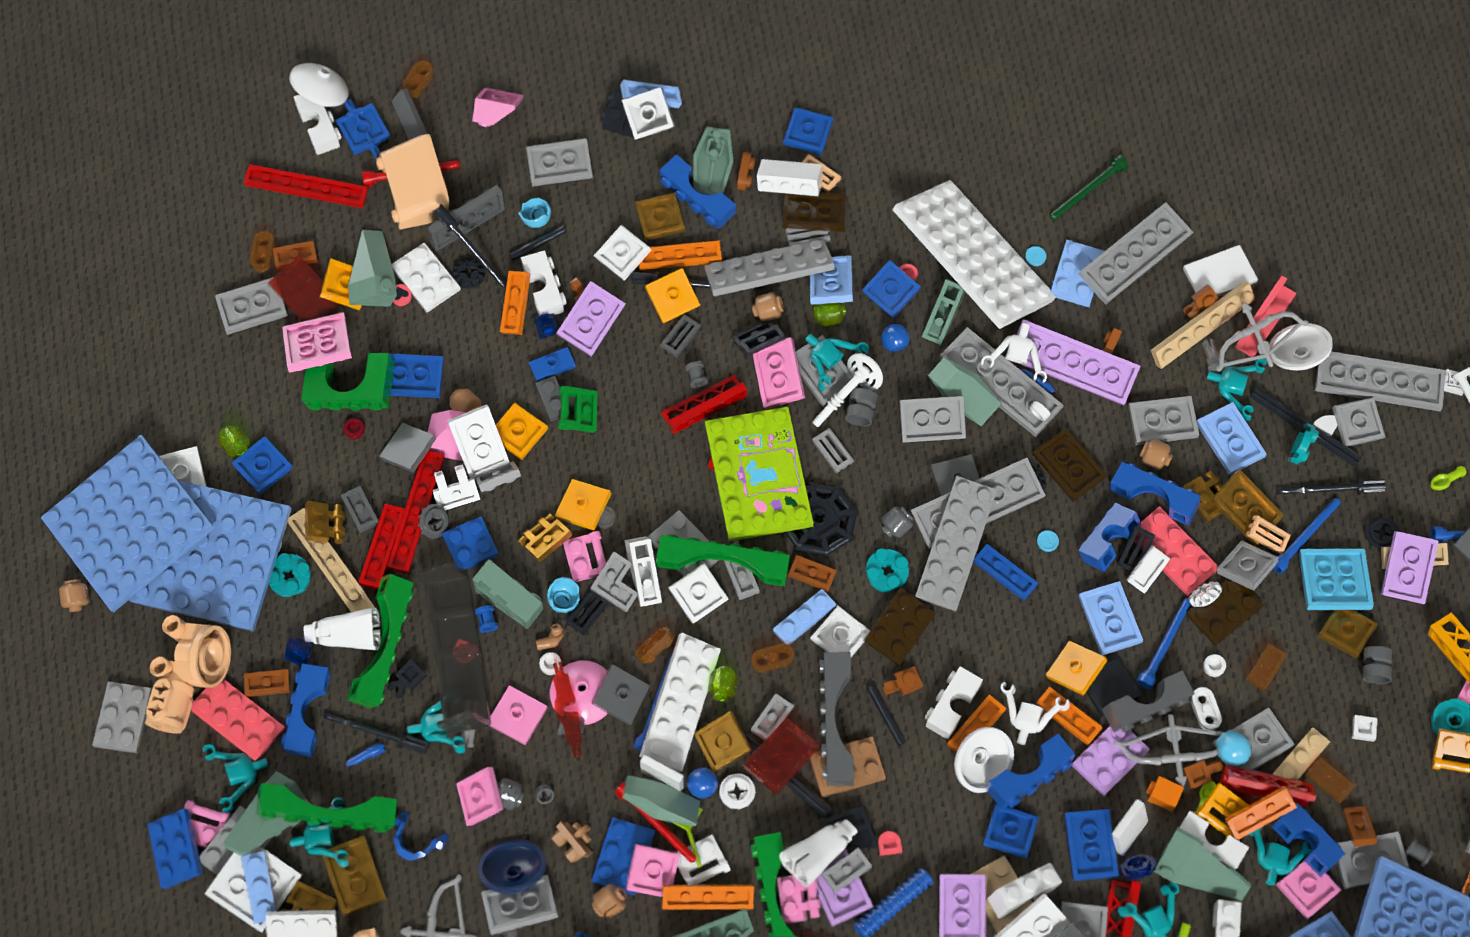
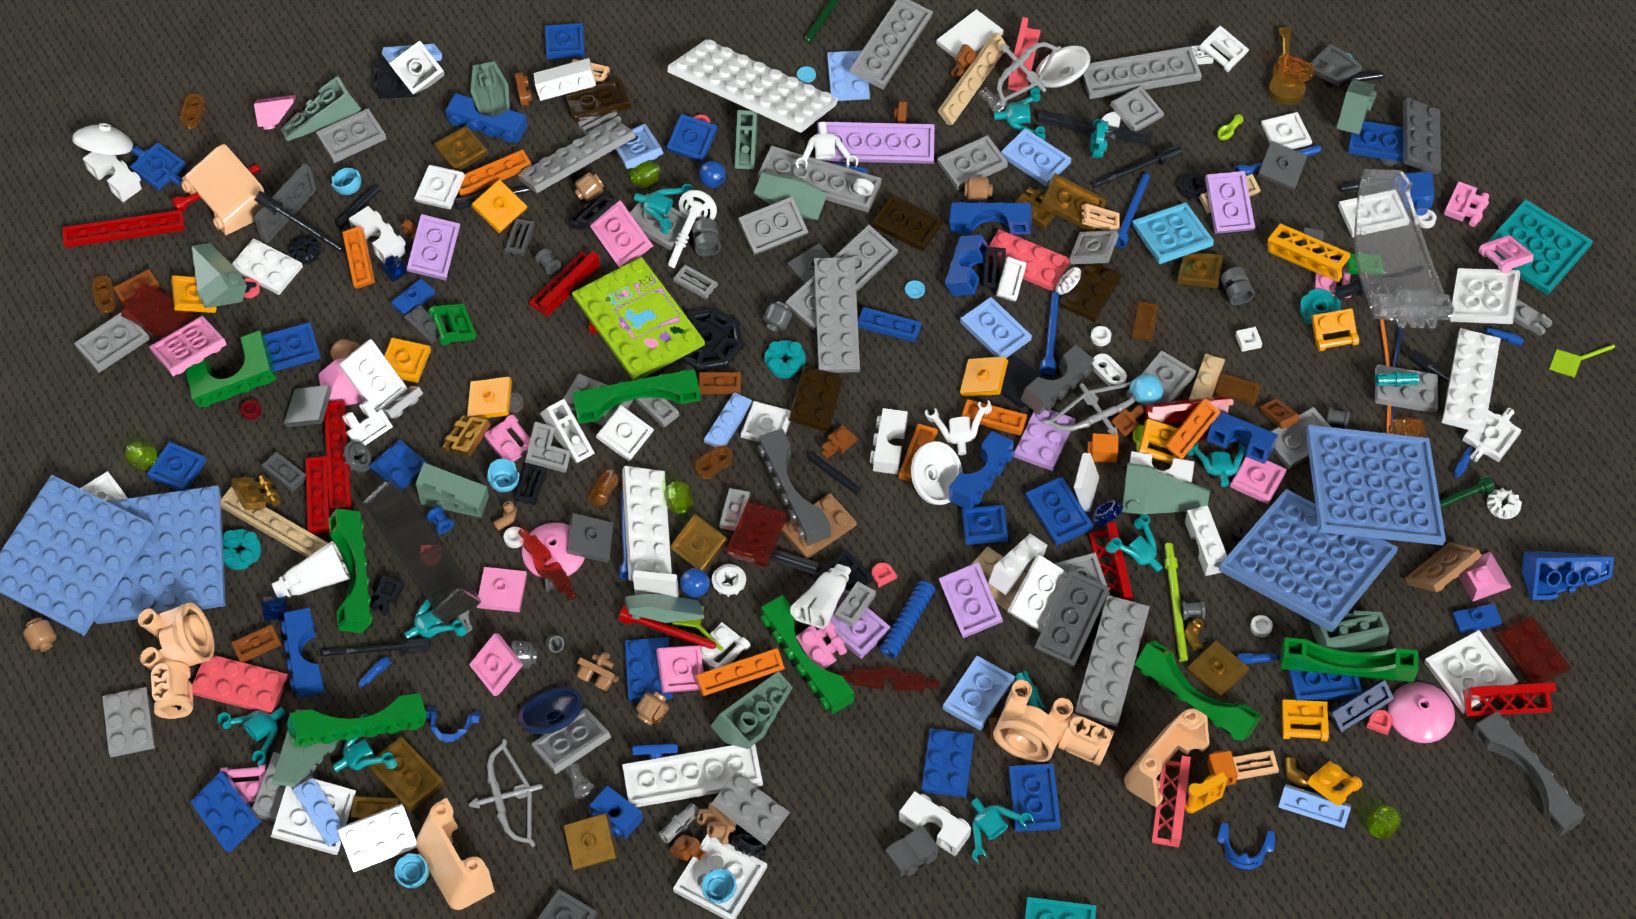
camera: 20 degrees left, 10 degrees down
dark grey tile [392,89,427,140] -> none
none -> sand green wedge [281,76,361,141]

